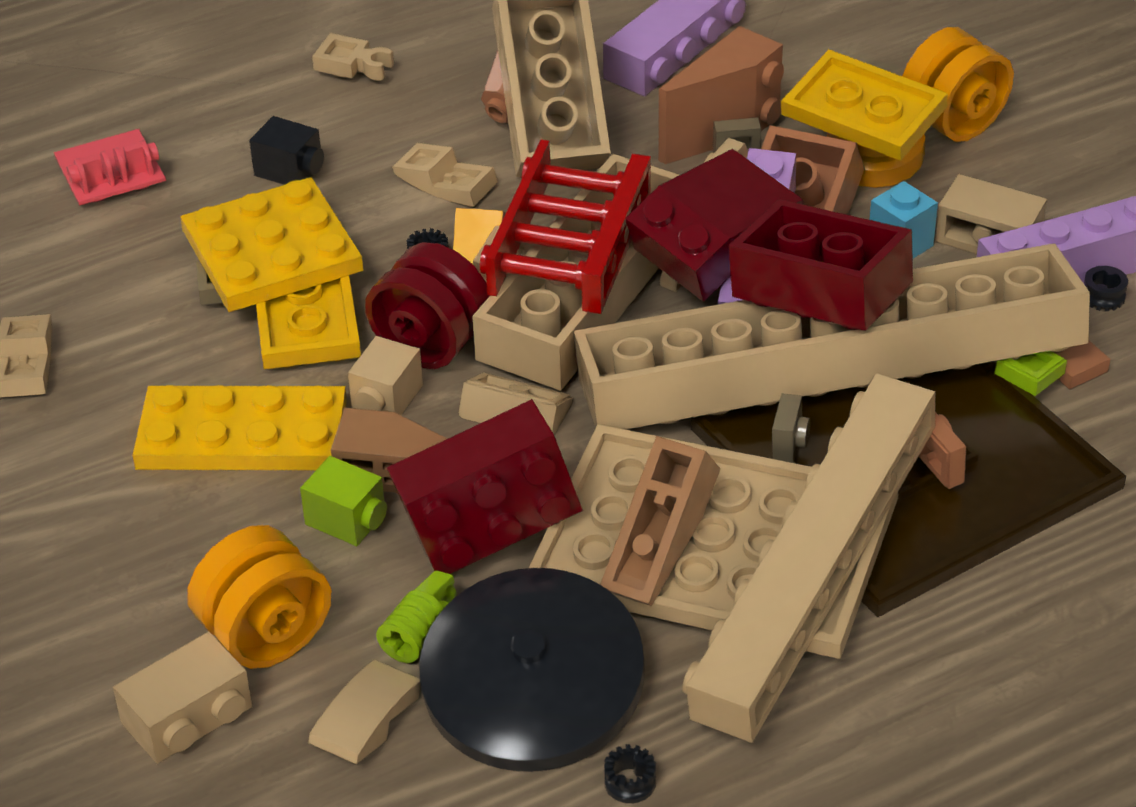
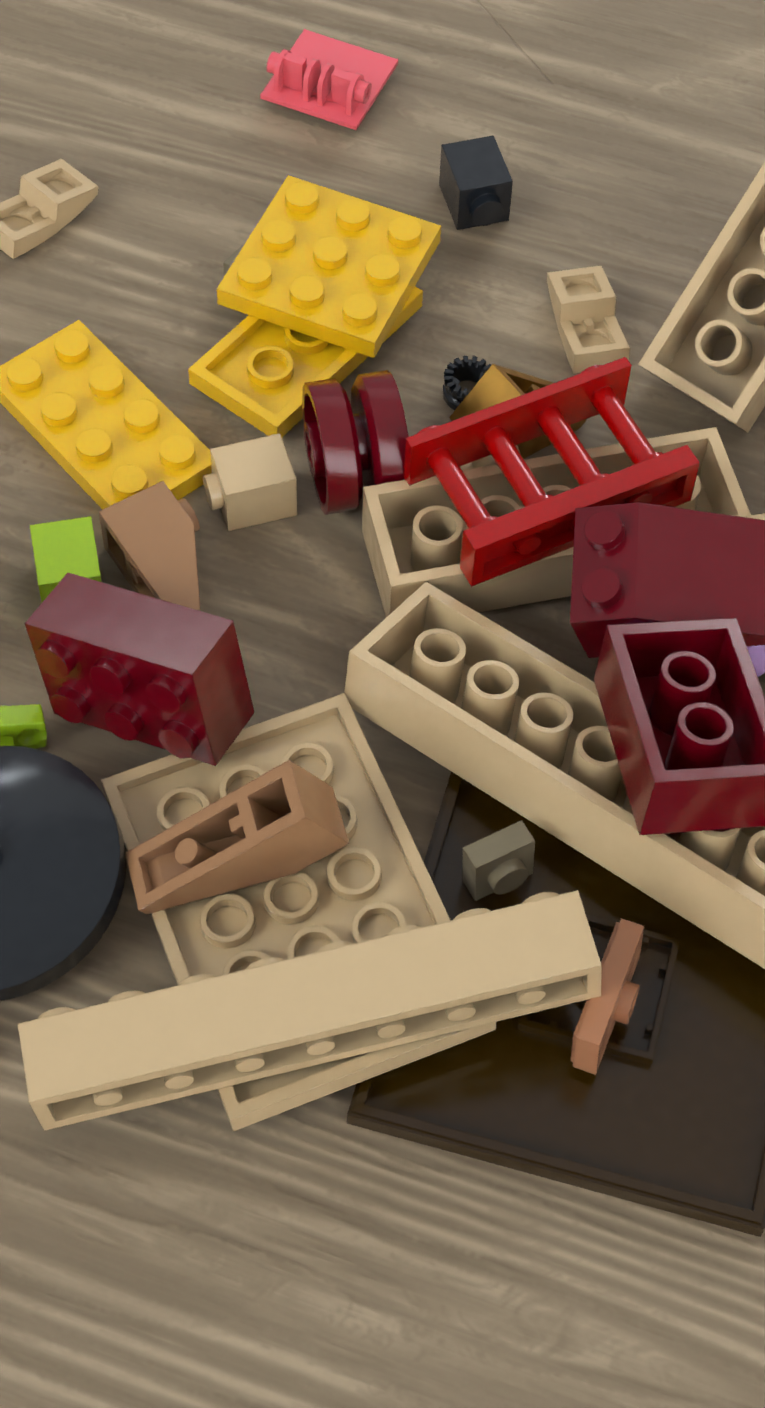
camera: 45 degrees right, 15 degrees up
tan plate [312,33,394,80] -> none
tan slope [459,373,573,435] -> none

